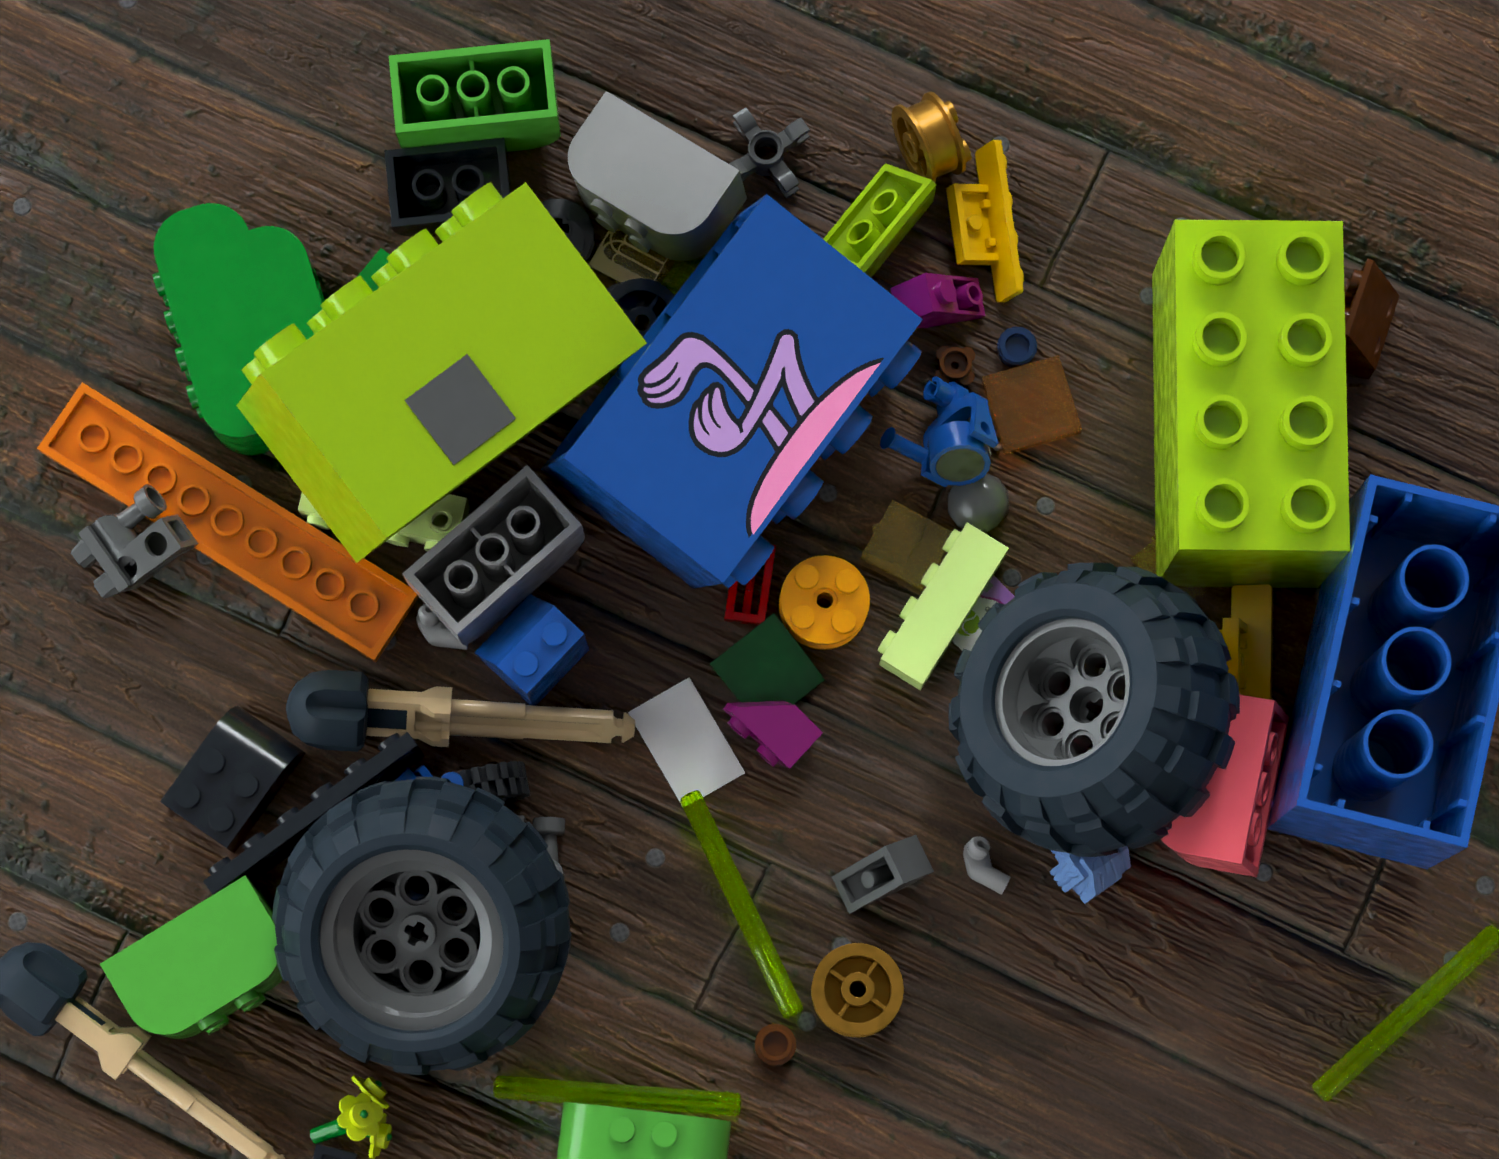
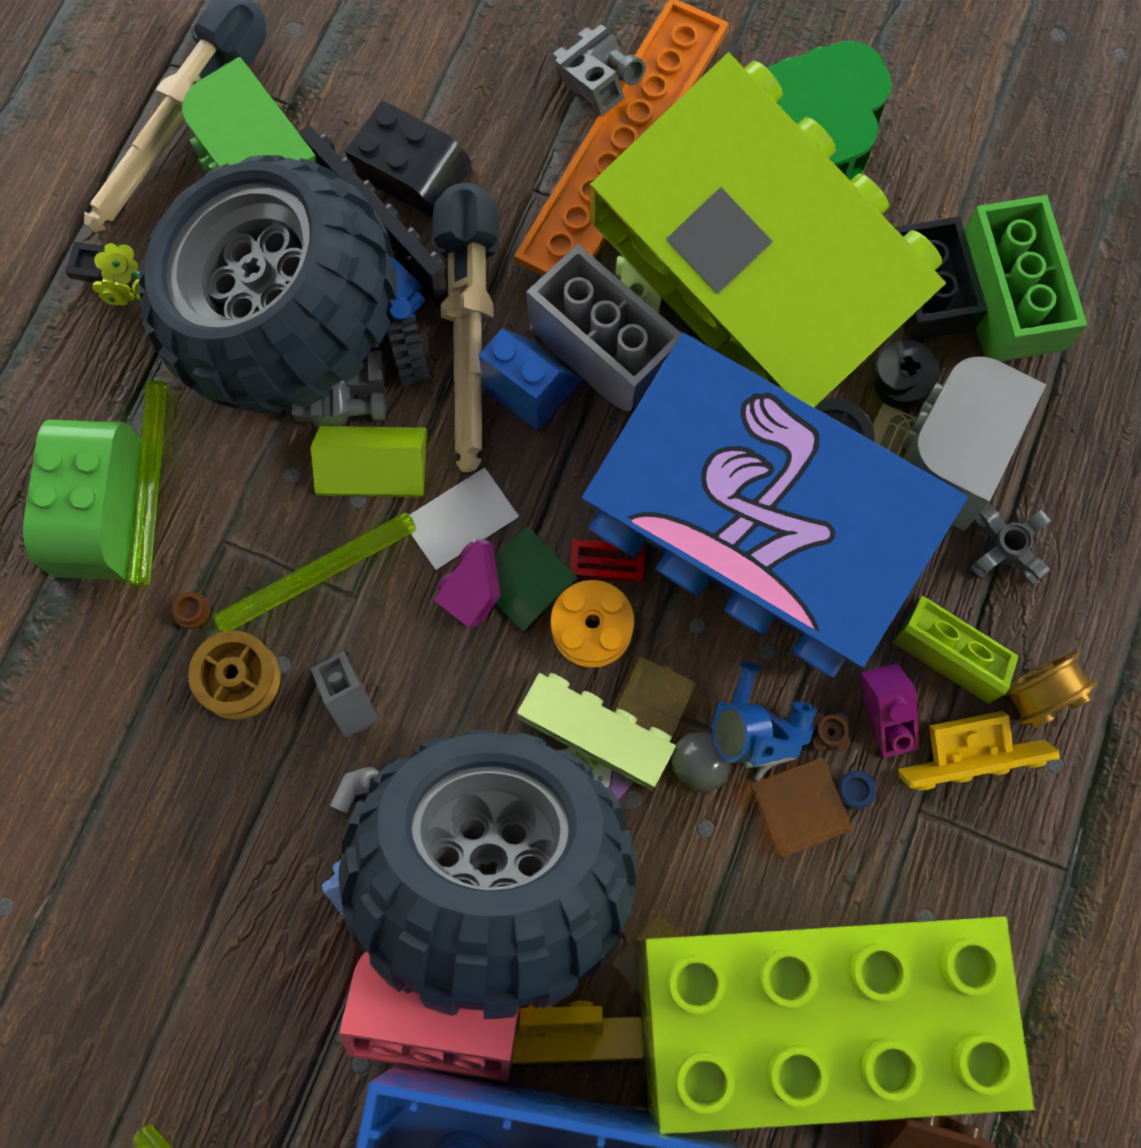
camera: 85 degrees right, 5 degrees down
none -> lime slope [311,426,427,497]

